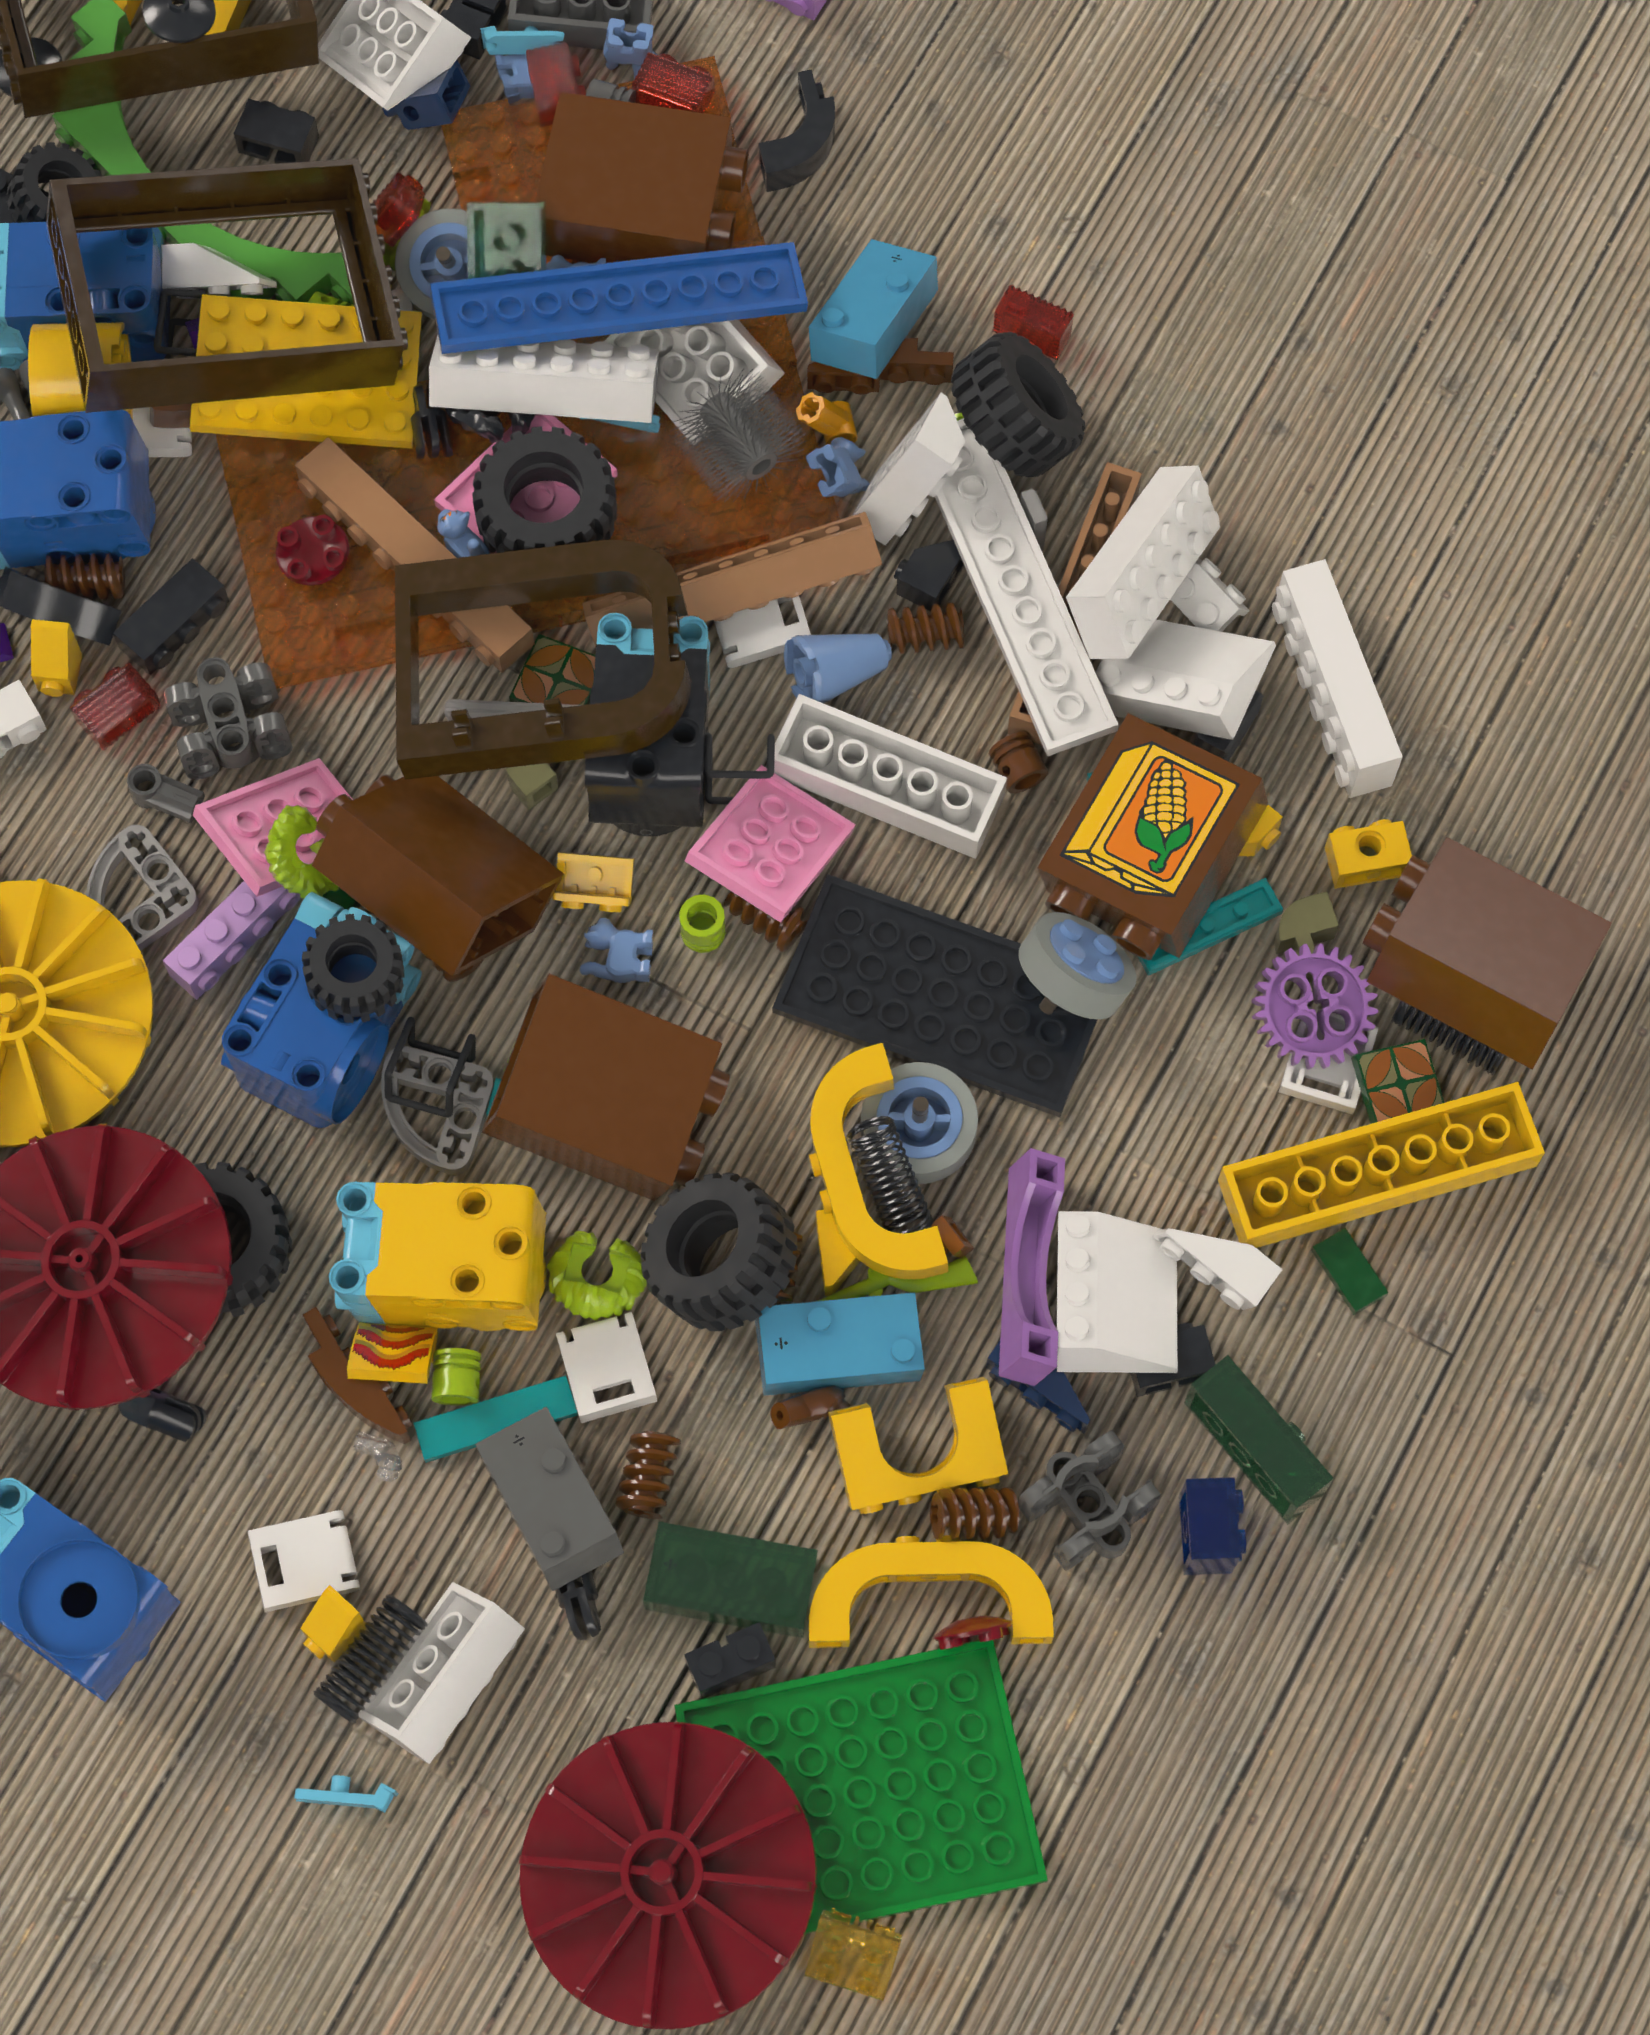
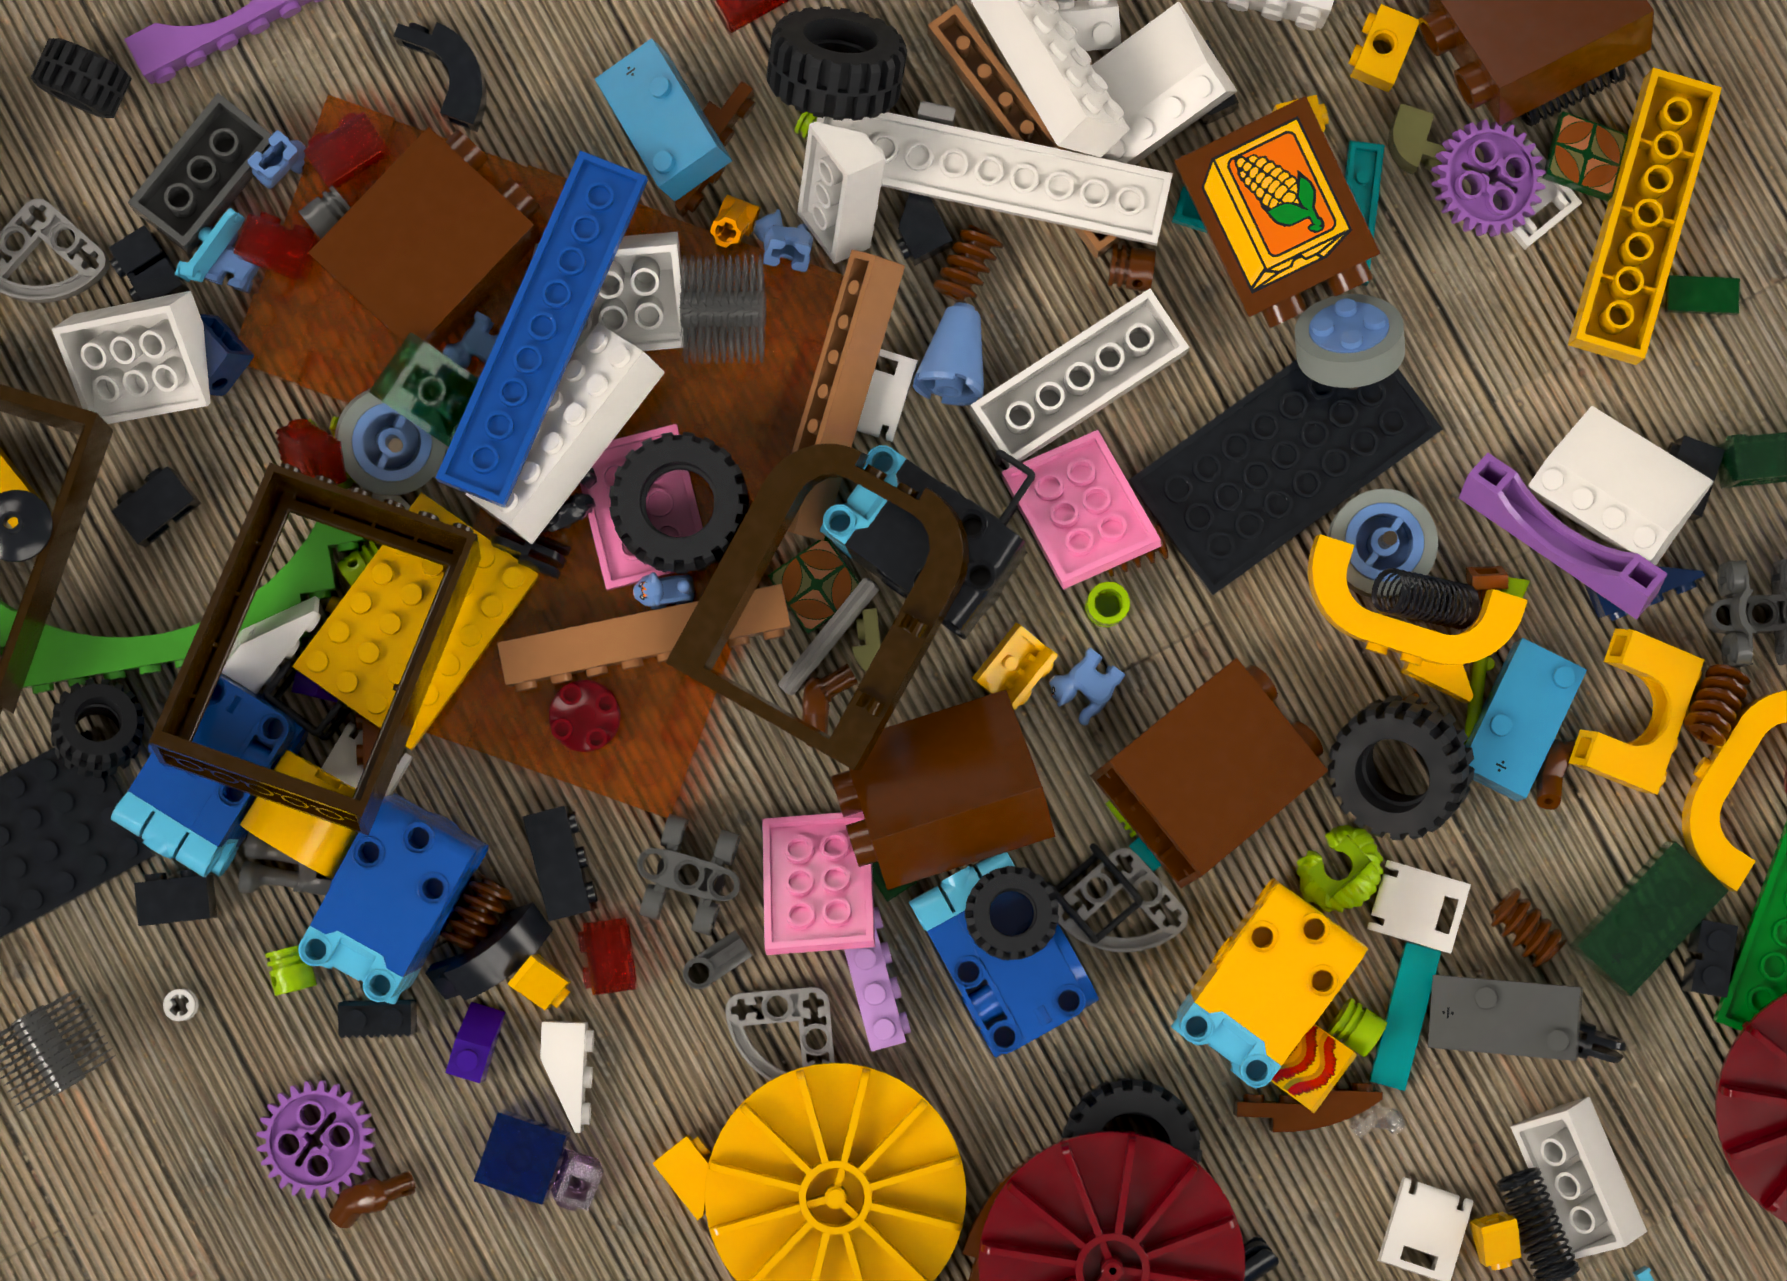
camera: 55 degrees left, 15 degrees up
lime piece [264,805,339,898] -> none
white slope [1153,1228,1282,1310] -> none

